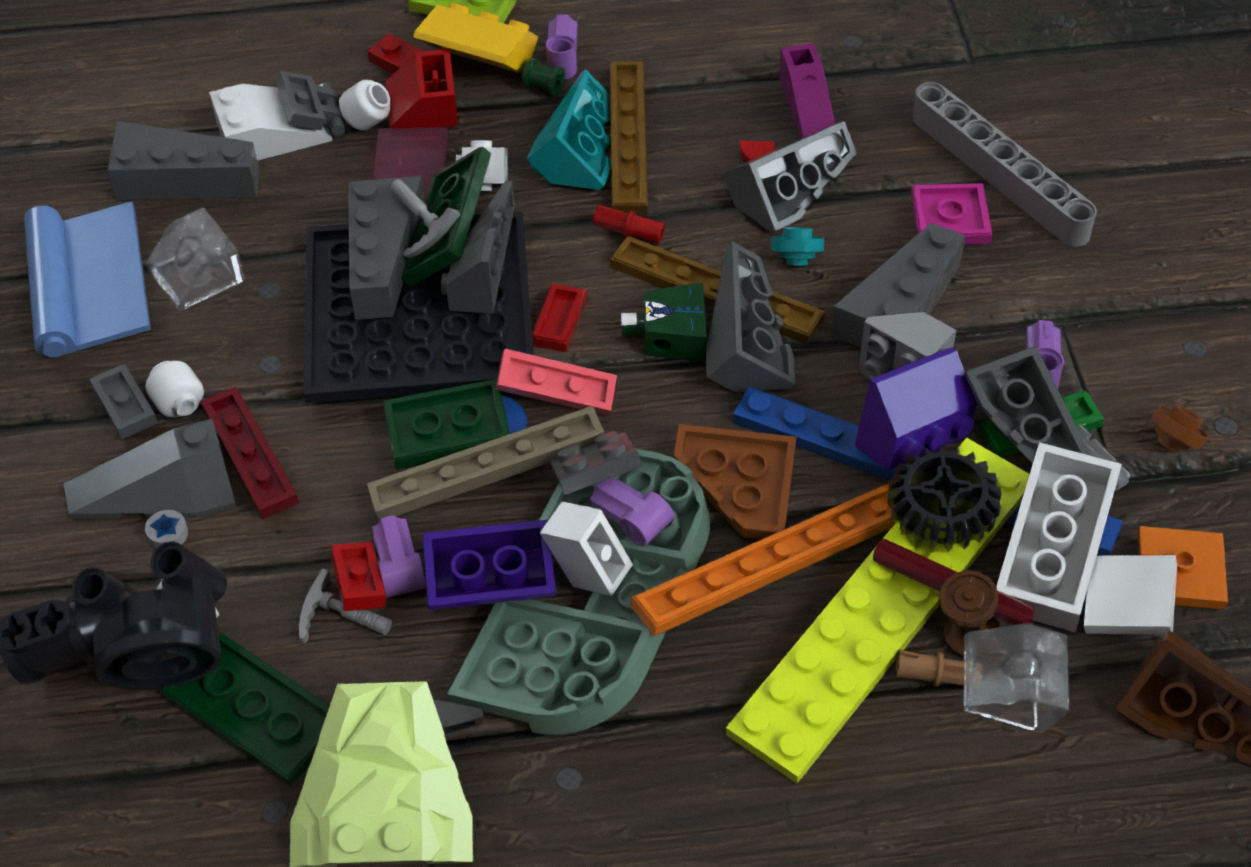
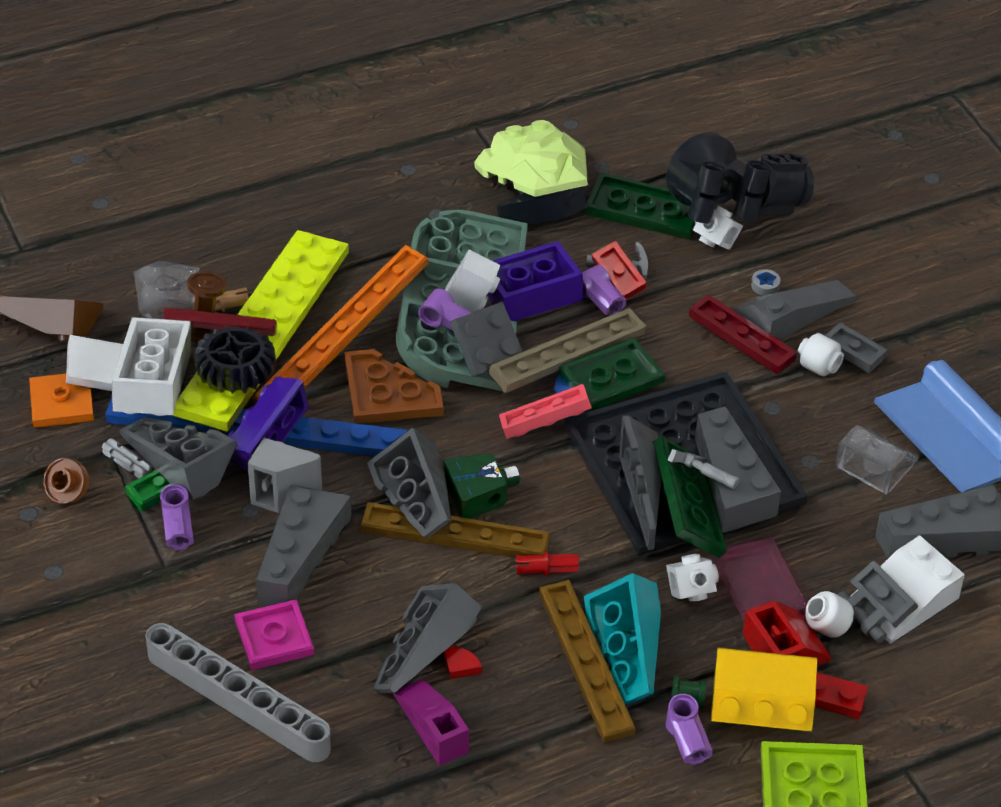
camera: 160 degrees right, 5 degrees down
red tile [532,283,587,353] -> none
teal plate [771,227,824,266] -> none

